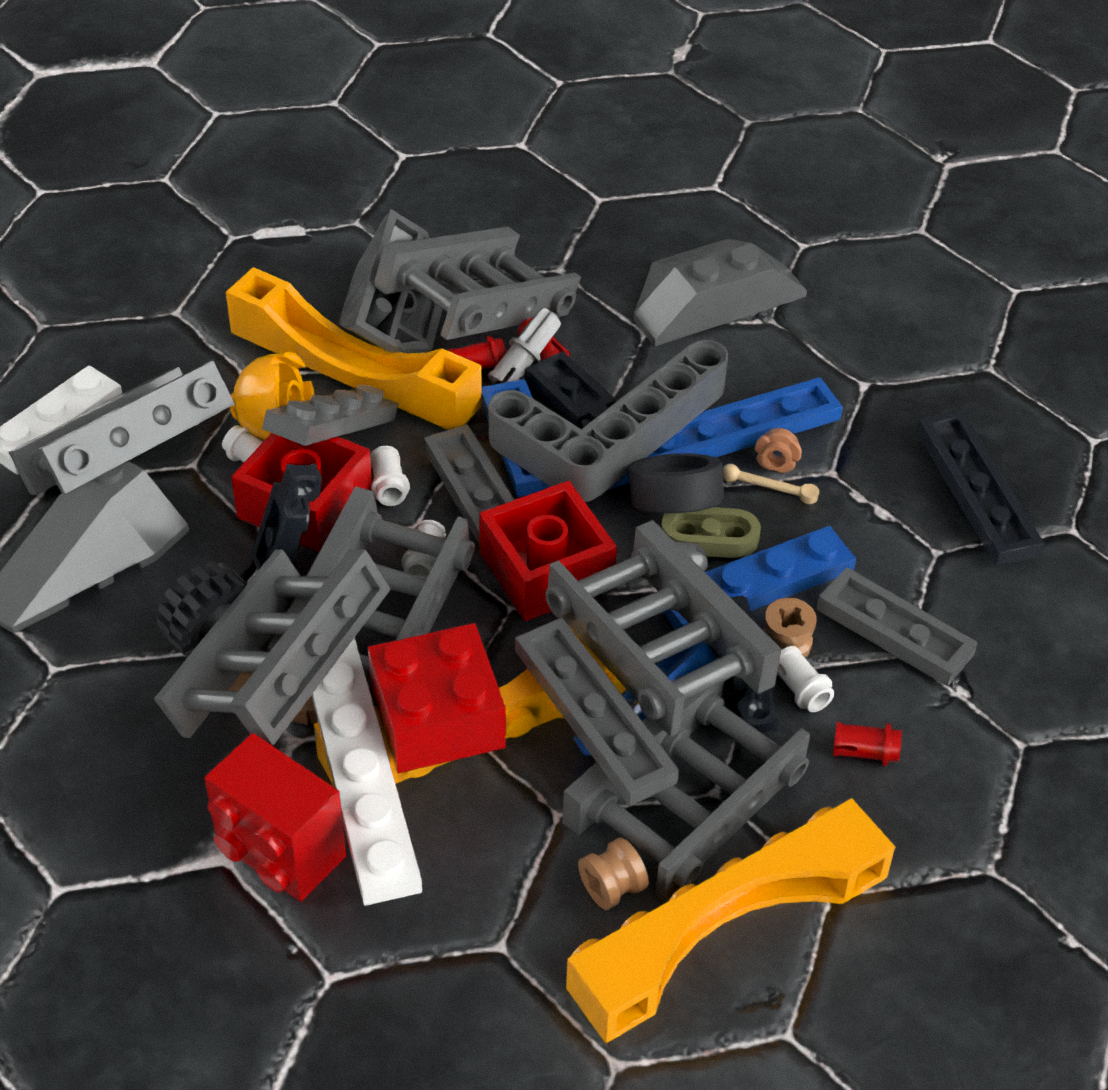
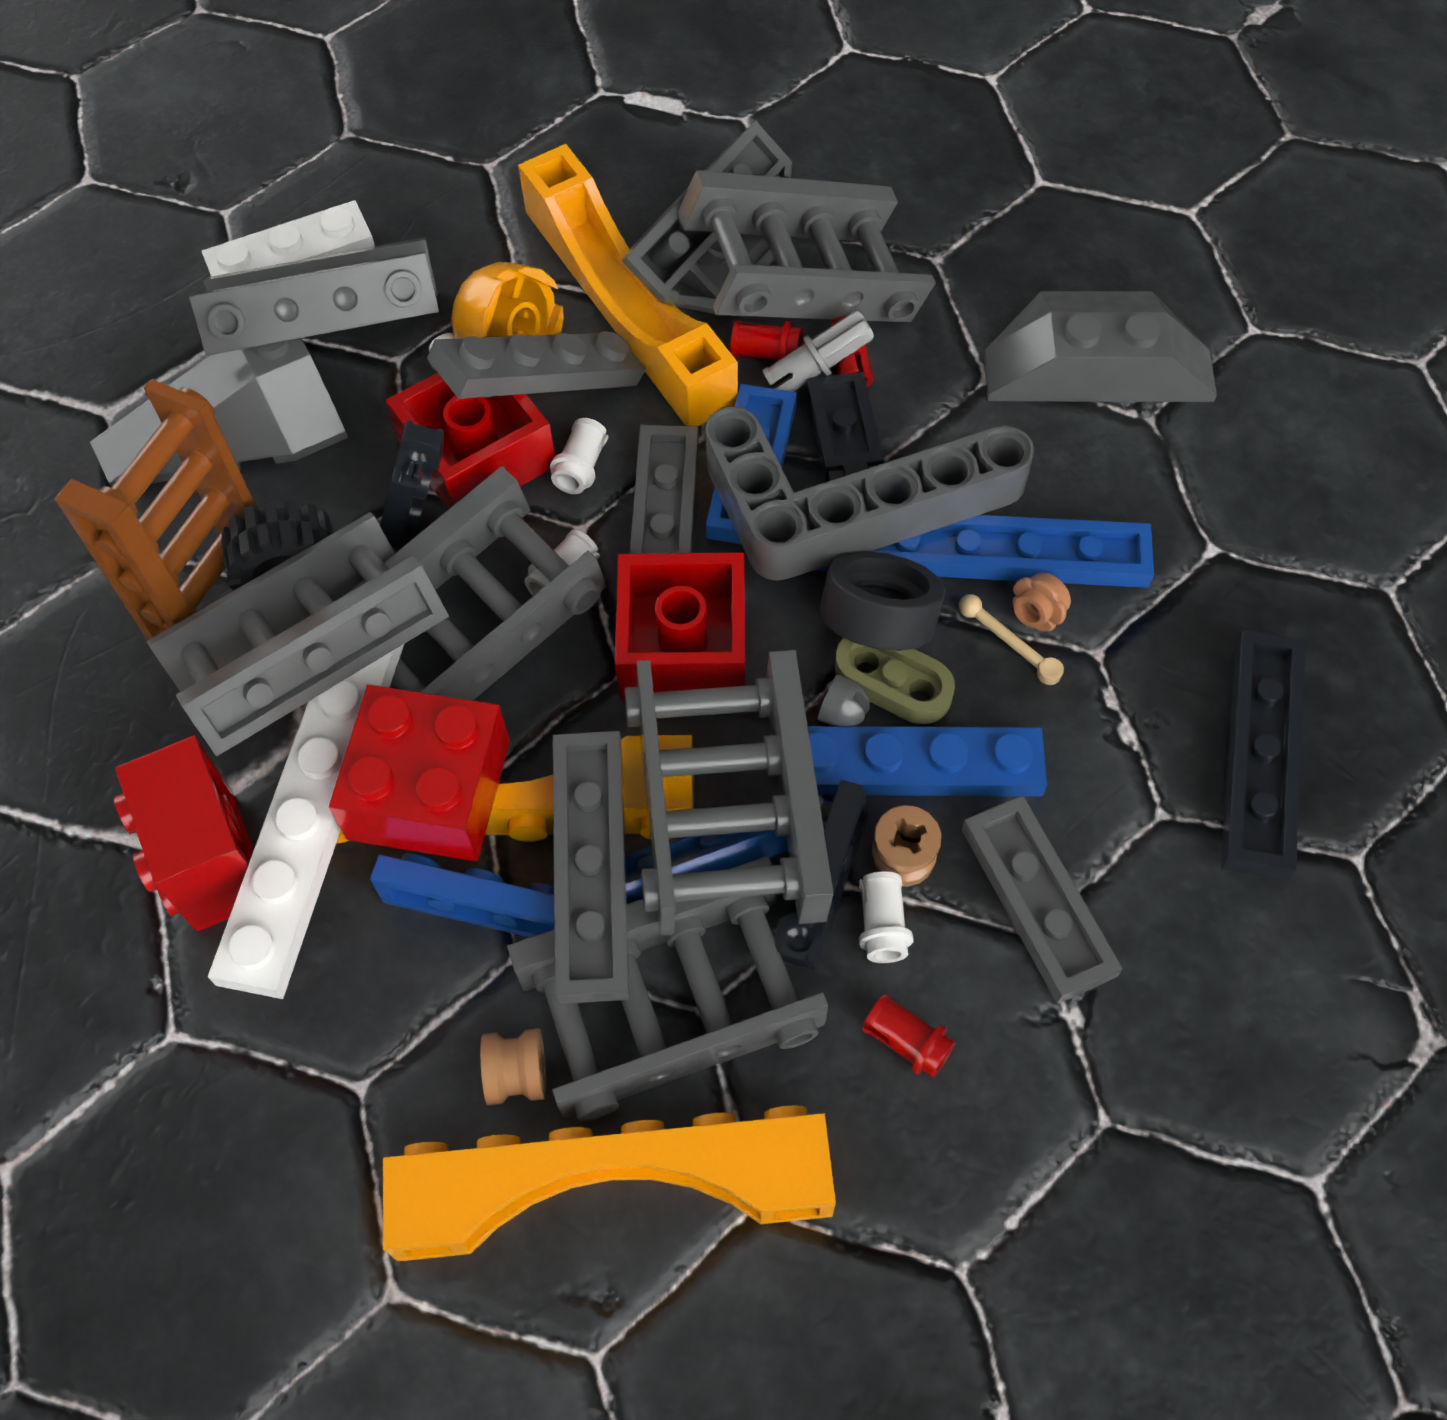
camera: 30 degrees right, 15 degrees up
none -> dark orange fence [55,379,259,639]
none -> blue plate [370,853,555,937]

